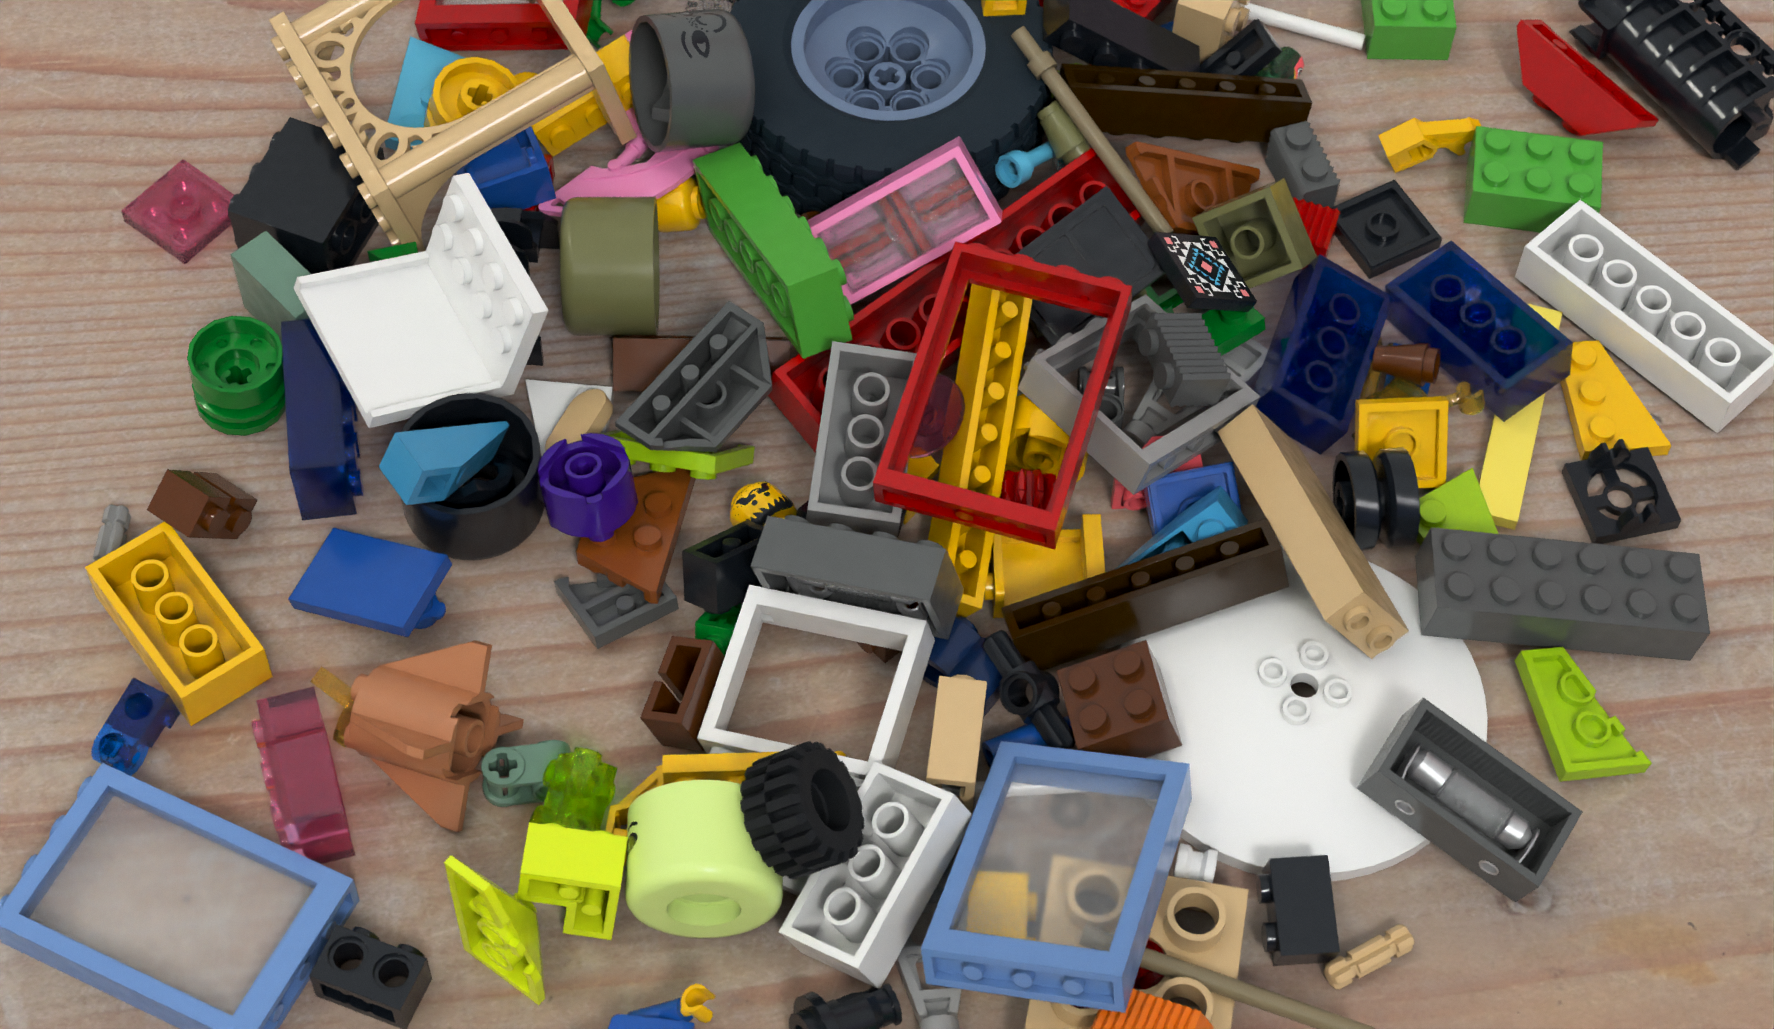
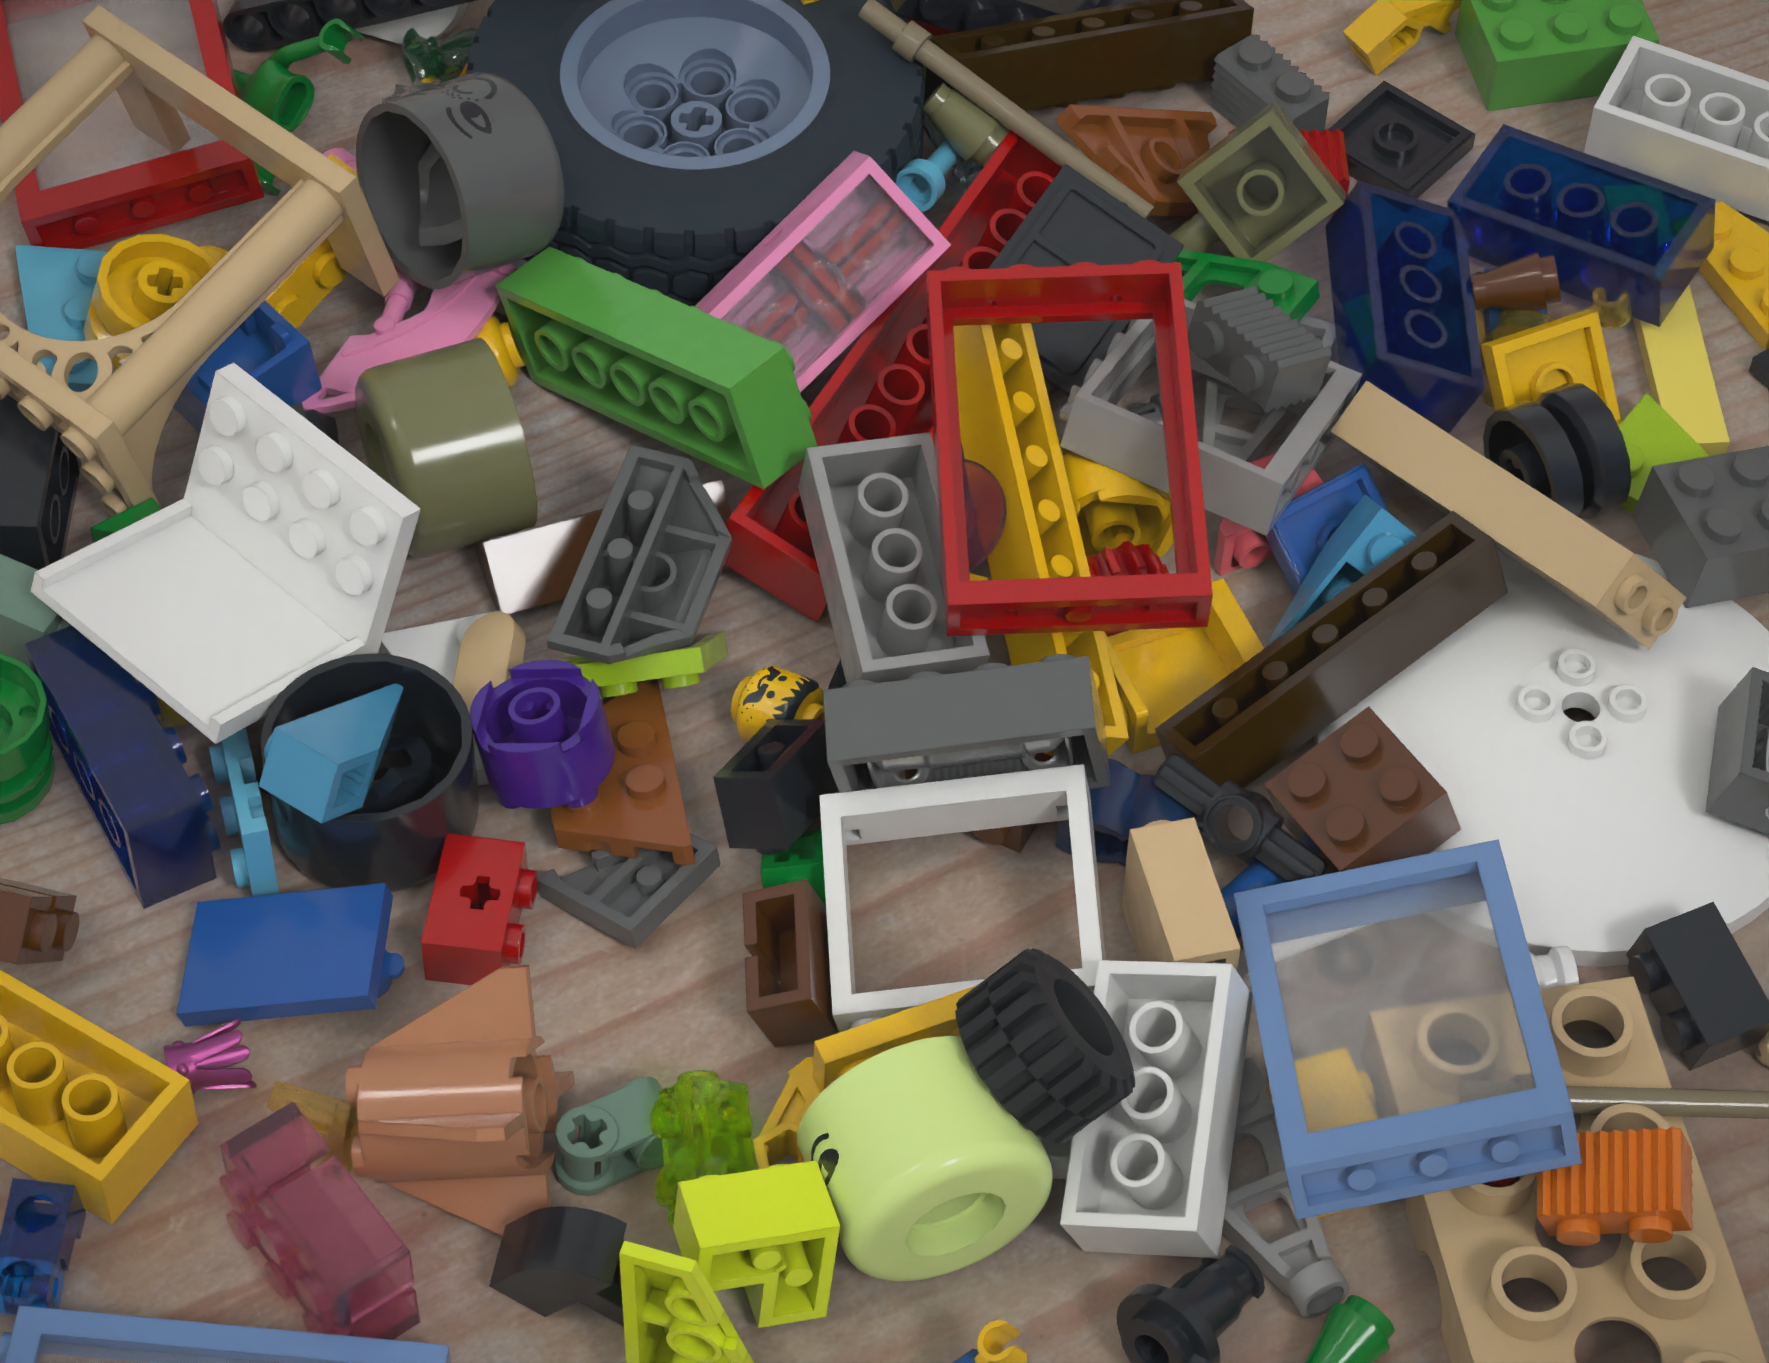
camera: 20 degrees left, 5 degrees down
black tile [1147,232,1257,312] -> none
none -> flat silver piece [164,1018,257,1095]
none -> medium azure wing [209,727,279,896]
none -> red brick [421,833,538,985]
none -> black brick [489,1206,627,1327]

